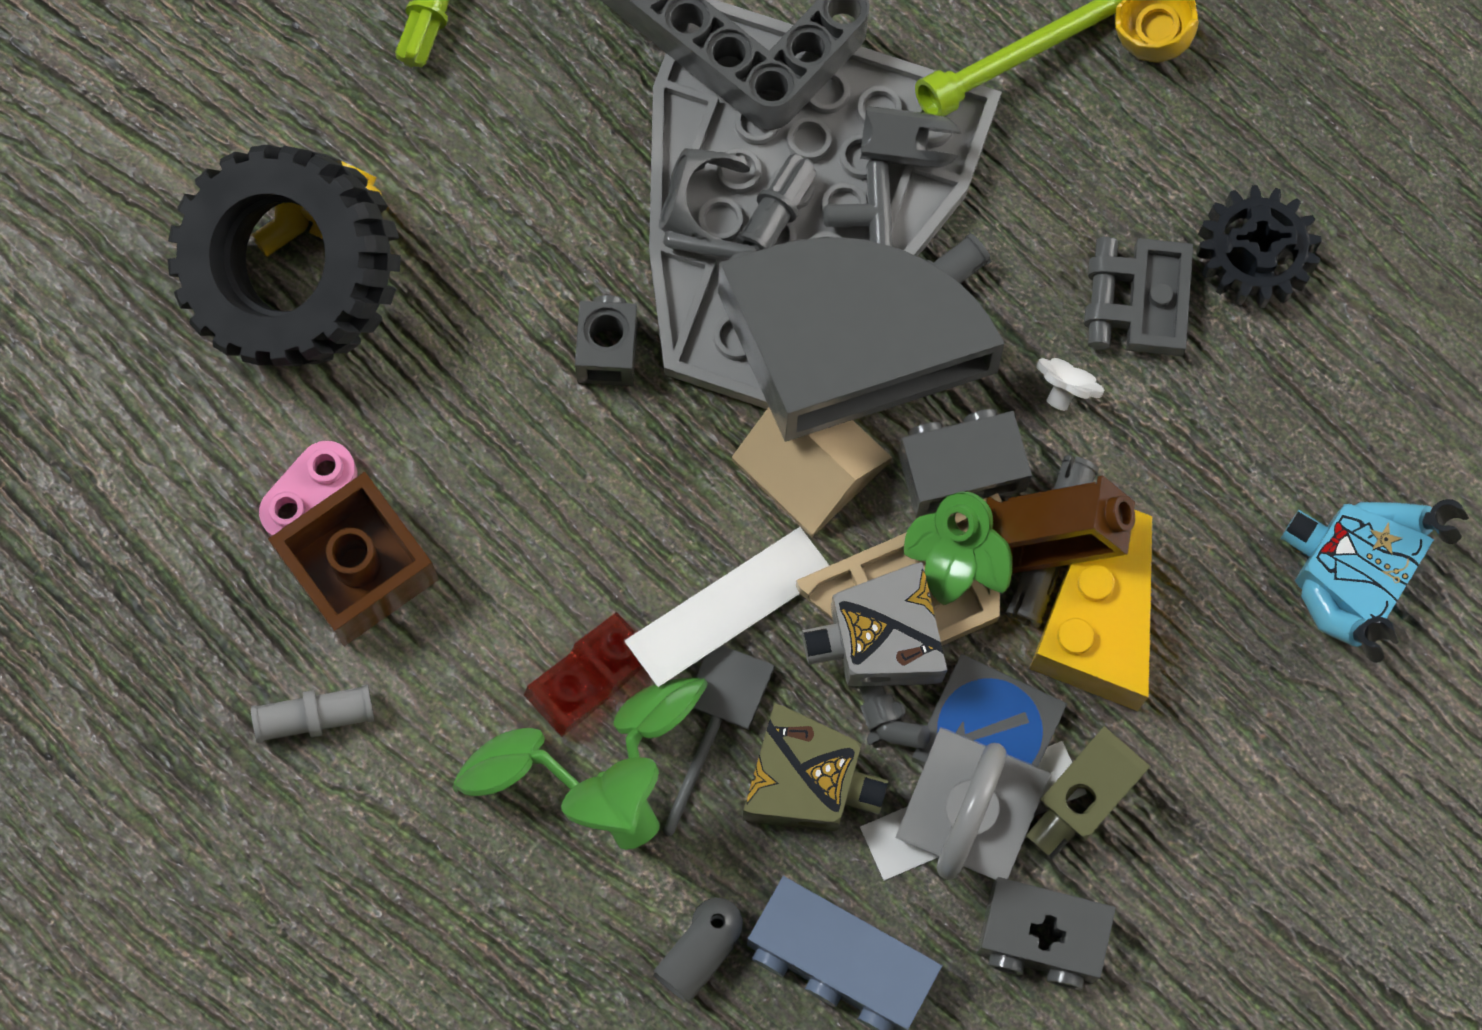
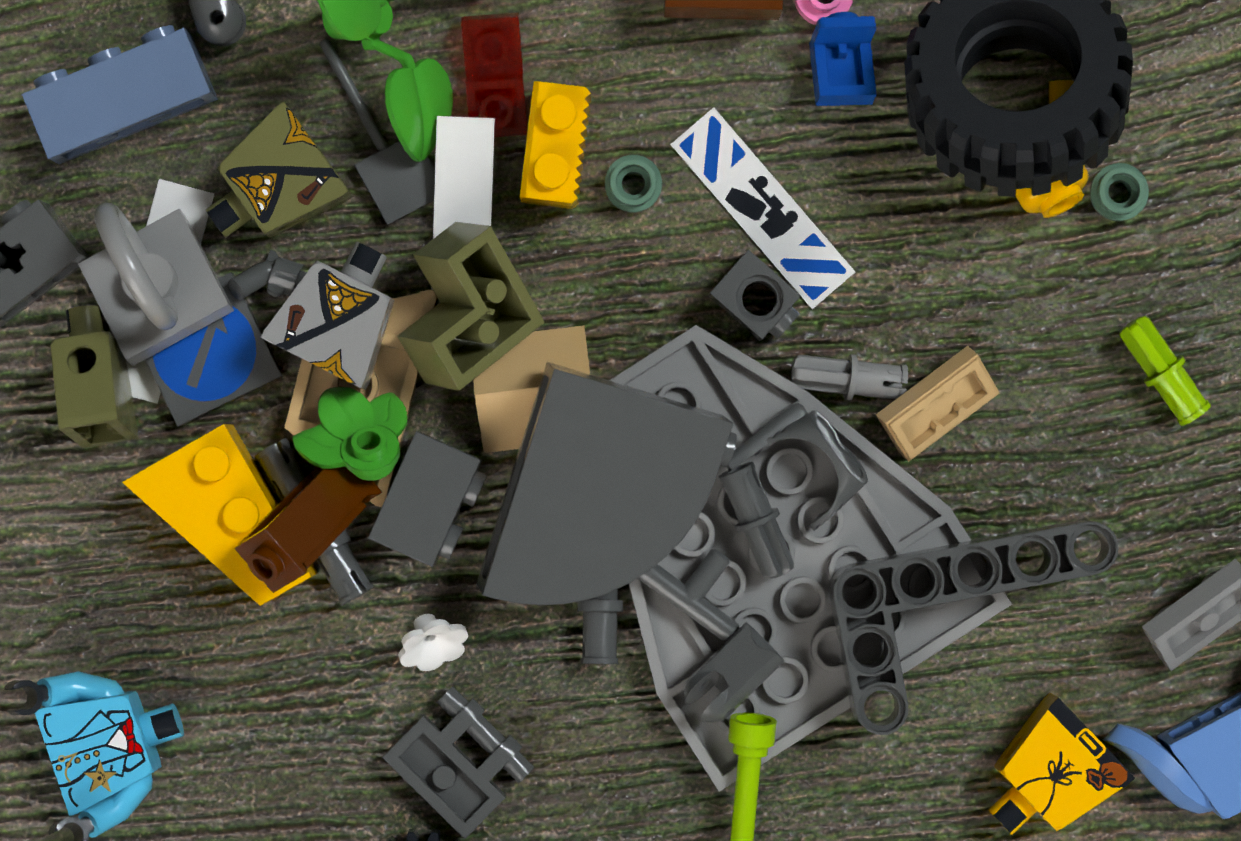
camera: 125 degrees right, 15 degrees up
none -> olive brick [397,222,545,391]
none -> yellow brick [520,81,591,209]
none -> sand green plate [605,155,662,213]
none -> white sticker [670,107,855,309]
none -> light grey axle [791,355,908,400]
none -> blue bracket [809,12,877,106]
none -> tan plate [876,346,1000,462]
none -> sand green plate [1090,163,1149,221]

